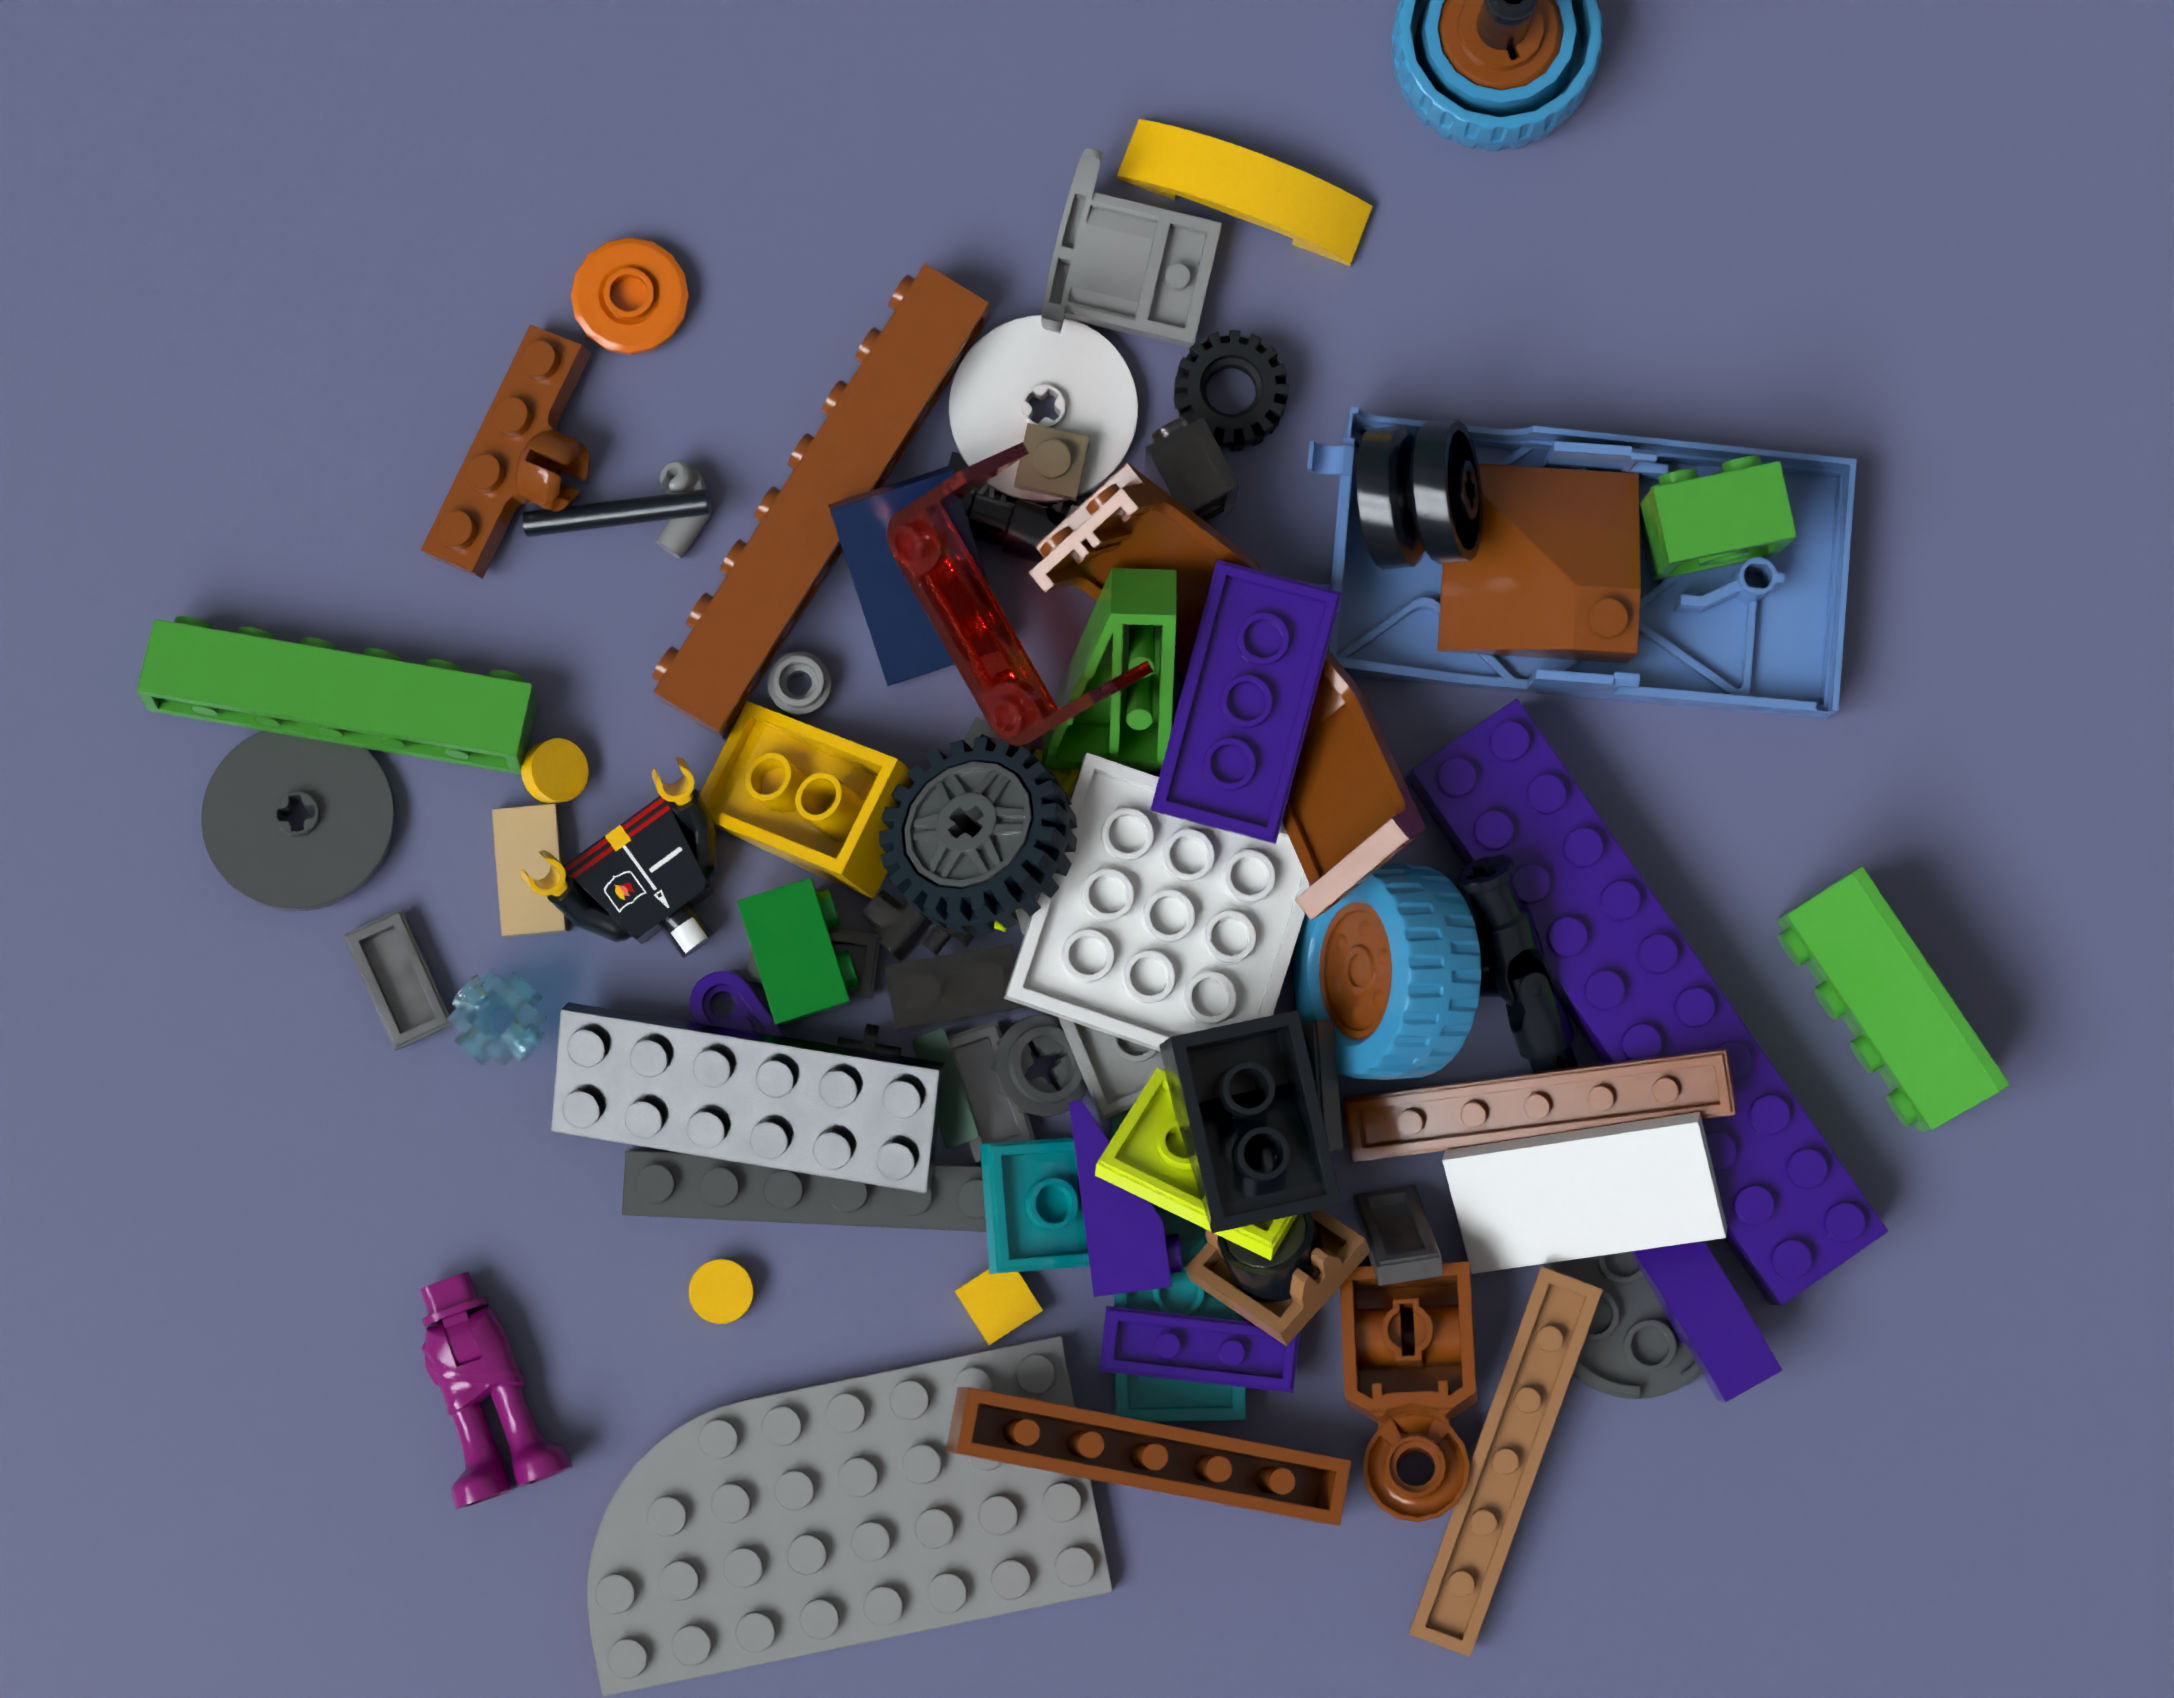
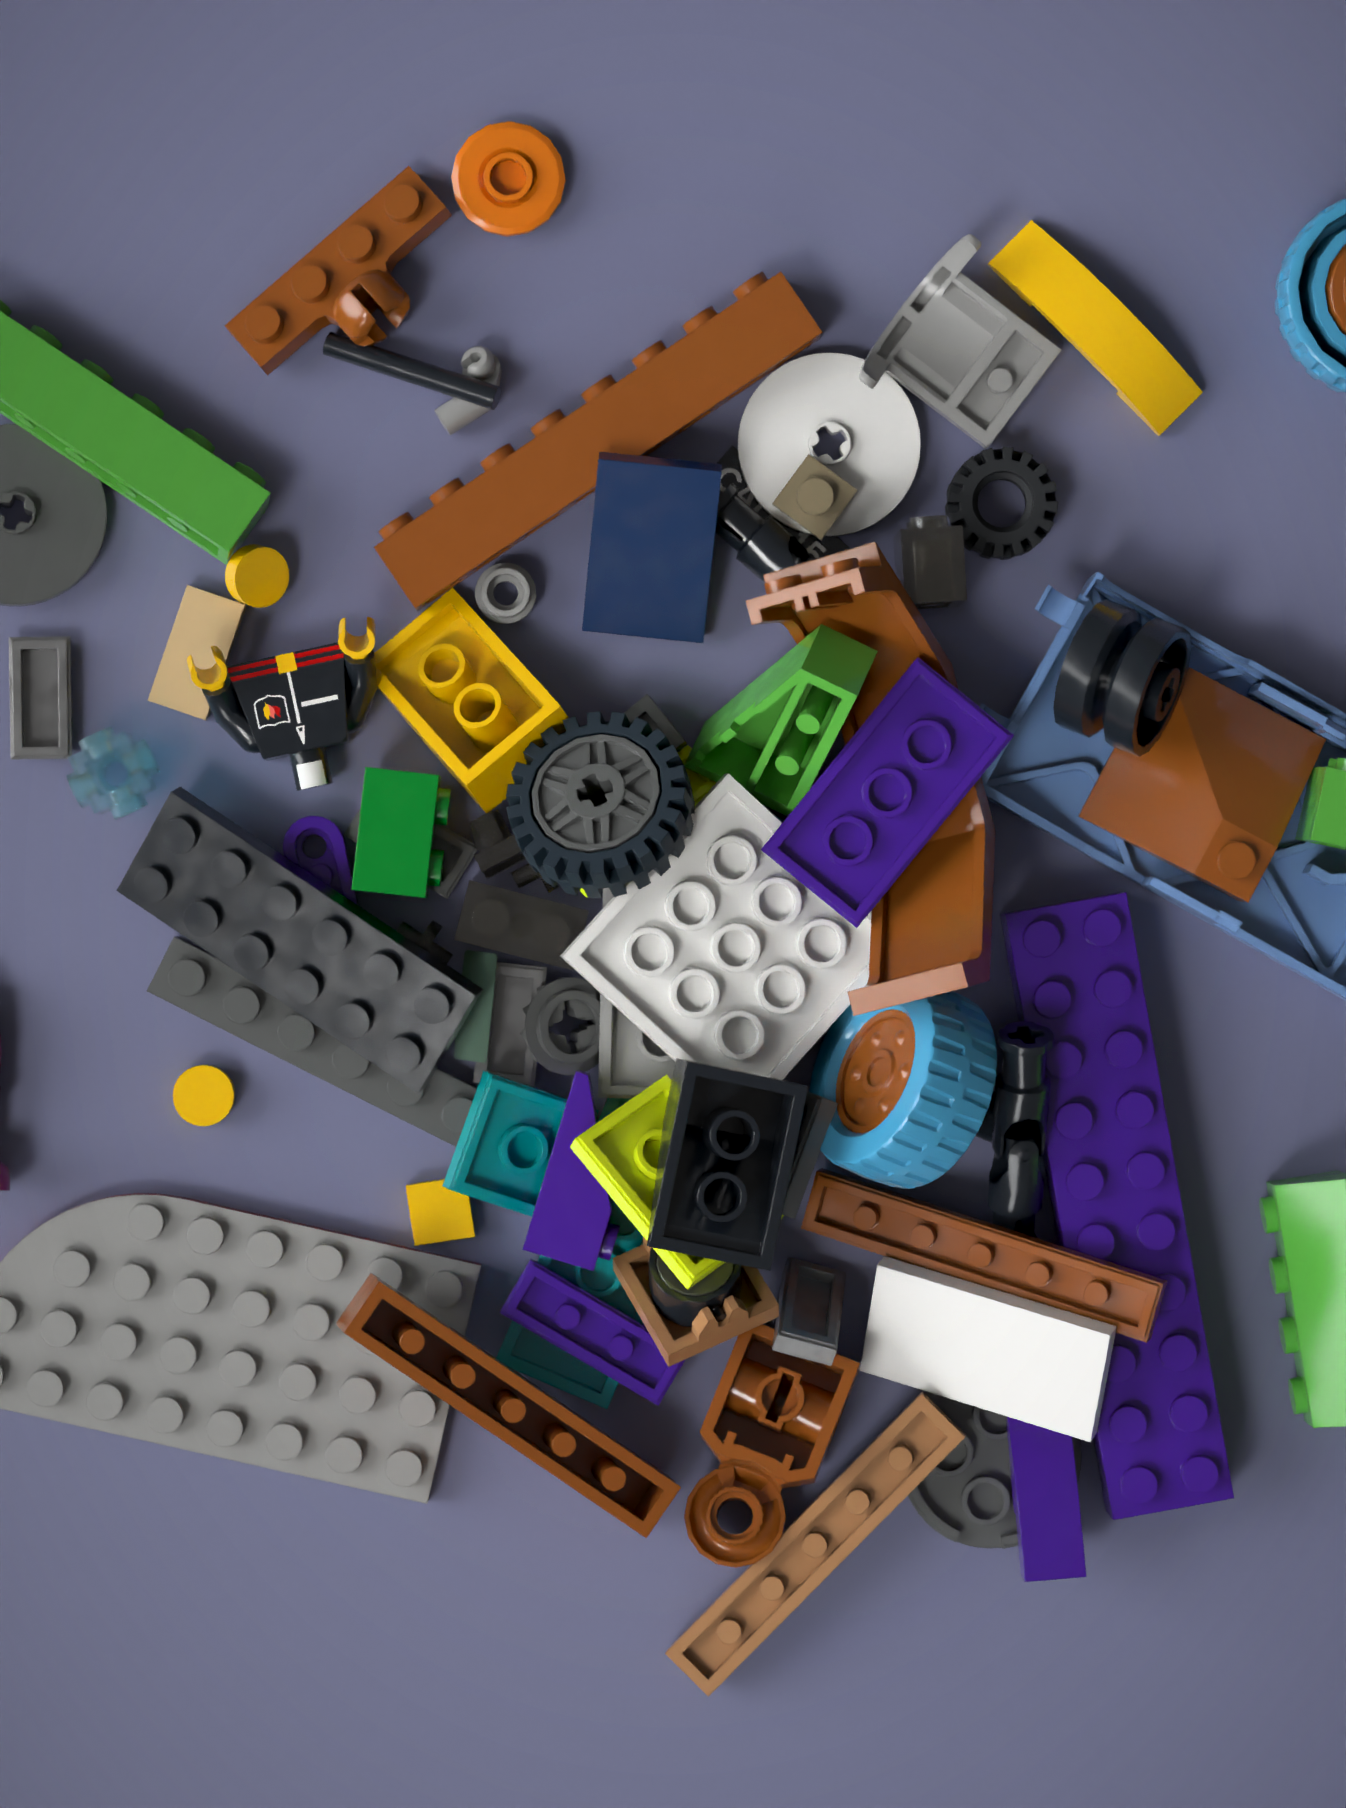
camera: 25 degrees right, 5 degrees up
clear red windscreen [887,442,1154,746] -> none

